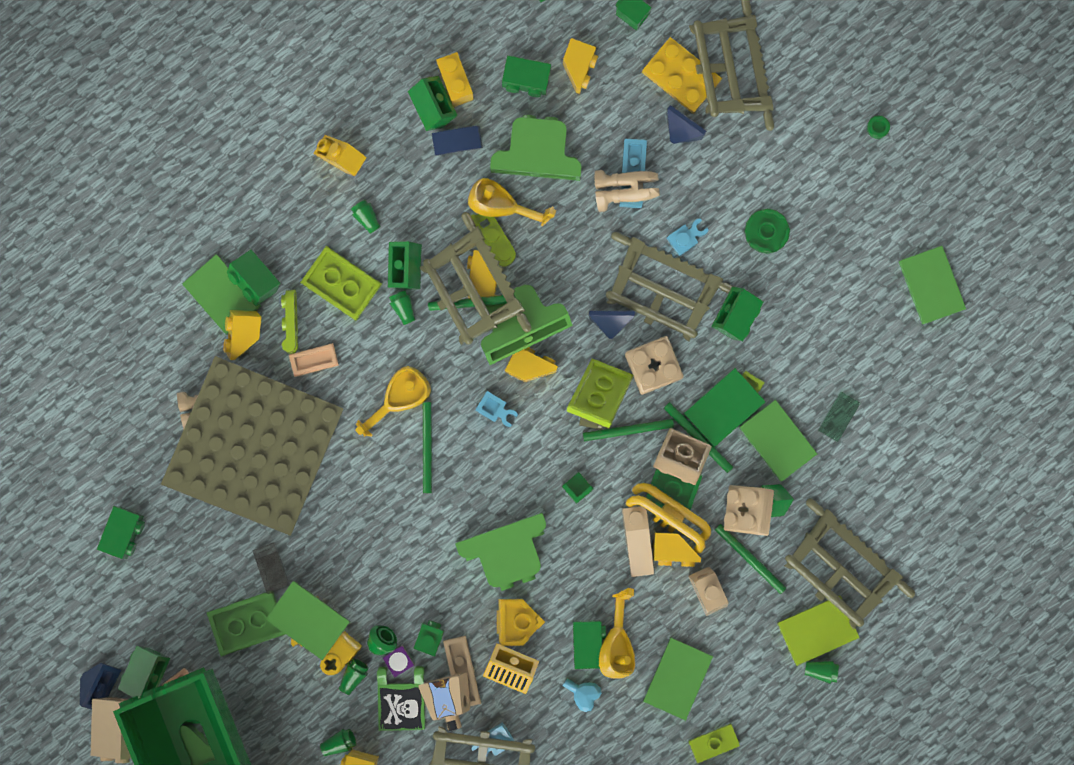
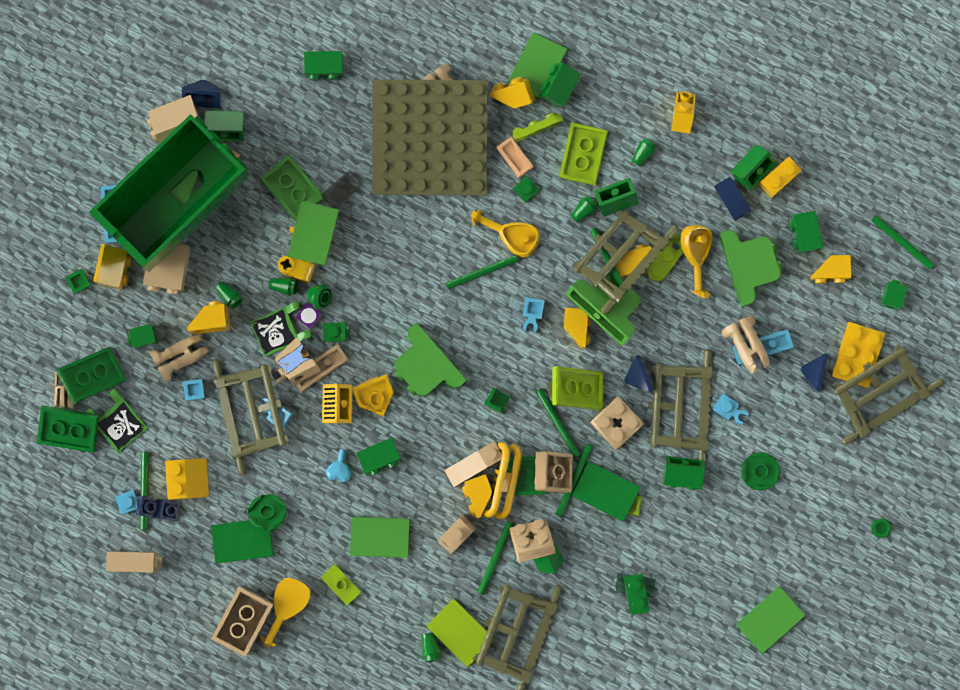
camera: 70 degrees right, 0 degrees up
yellow piece [599,588,635,679] -> none
bright green tile [739,400,817,482] -> none
none -> green plate [513,176,540,203]
none -> green plate [623,573,650,615]

